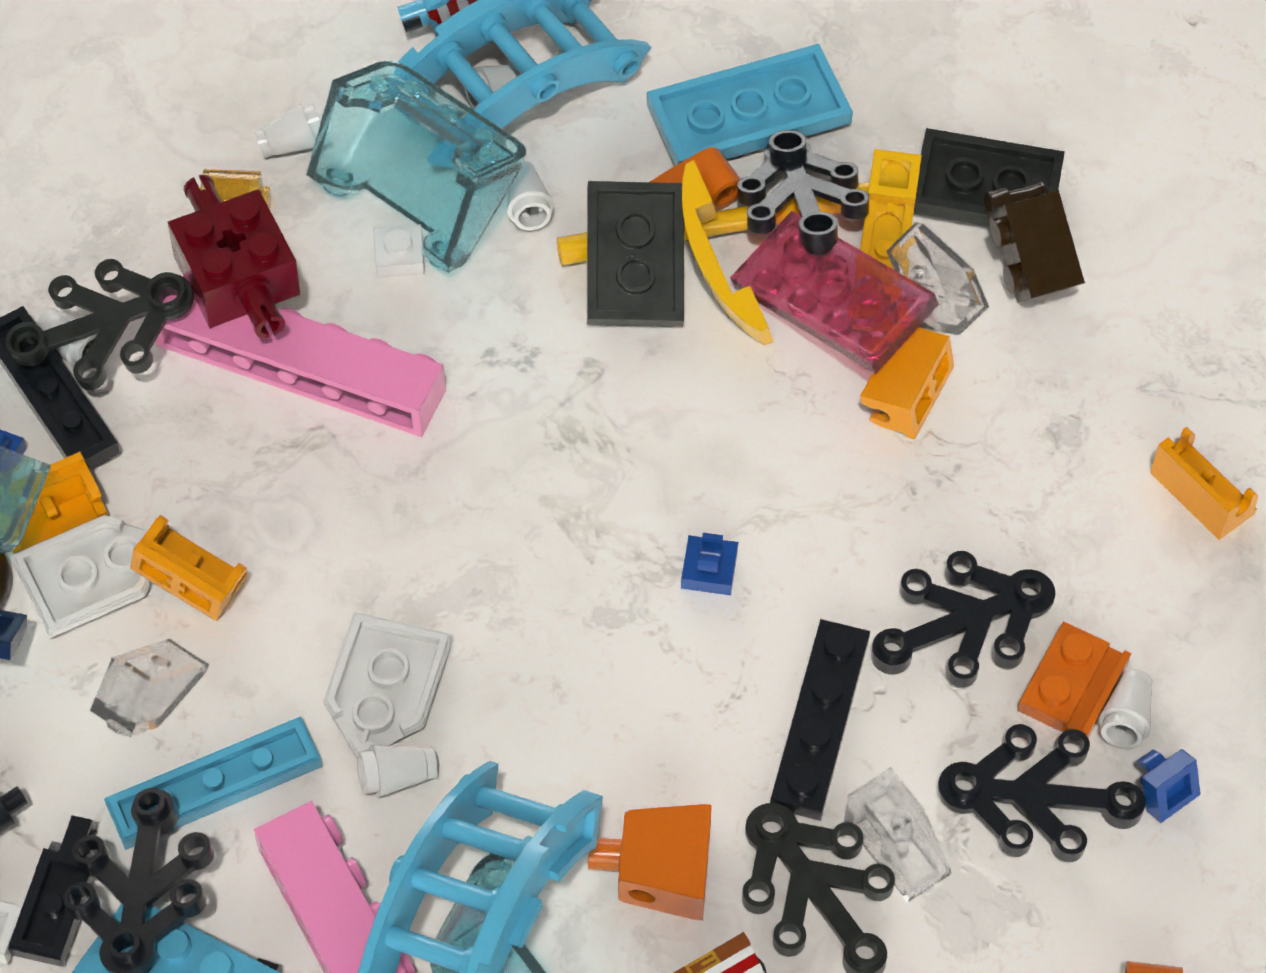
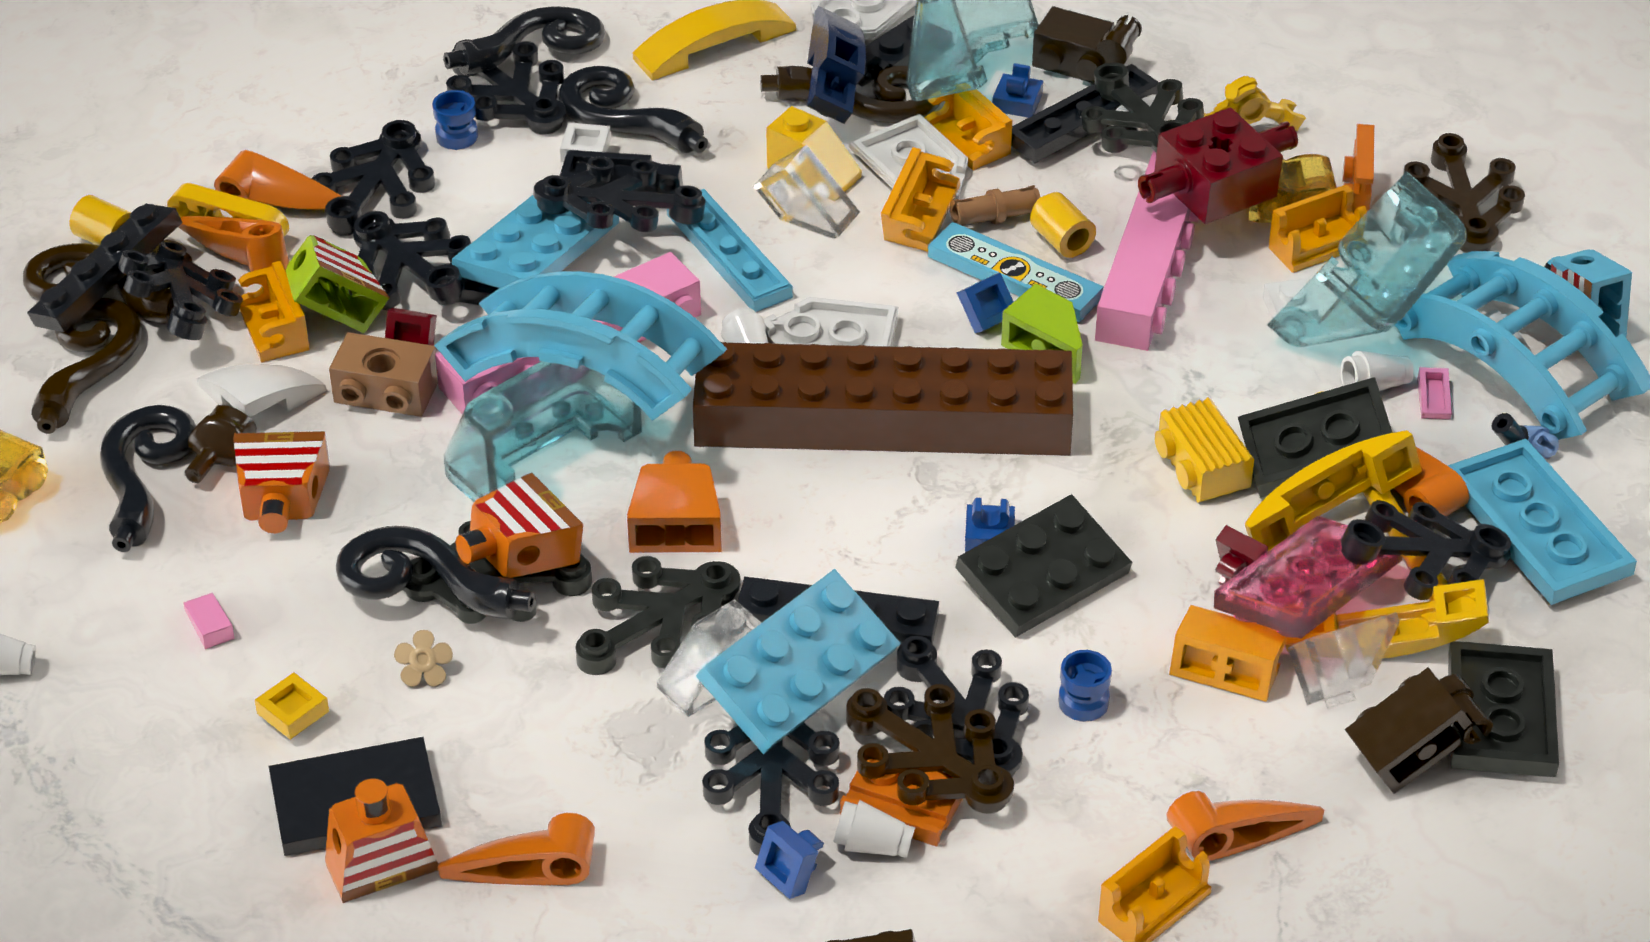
camera: 85 degrees right, 15 degrees down
none -> reddish brown brick [693,342,1073,456]
none -> medium azure plate [696,569,901,754]
none -> yellow slope [766,106,862,199]
none -> dark brown plant [846,684,1014,814]
none -> tile [928,222,1104,323]
none -> medium nougat pin [950,185,1041,226]
none -> pearl dark grey plate [955,494,1133,638]
none -> blue plate [956,272,1014,334]
none -> lime slope [1001,283,1083,384]
none -> yellow brick [1030,192,1096,258]
none -> blue wheel [1058,650,1112,722]
none -> yellow brick [1155,397,1254,502]
none -> orange piece [1167,791,1325,861]
none -> yellow piece [1204,76,1306,132]
none -> dark red tile [1215,525,1272,592]
none -> light orange hinge [1268,184,1368,273]
none -> orange plate [1342,124,1375,229]
none -> dark brown plant [1402,133,1525,253]
none -> bright pink piece [1417,367,1452,419]
none -> arm [1491,413,1559,459]

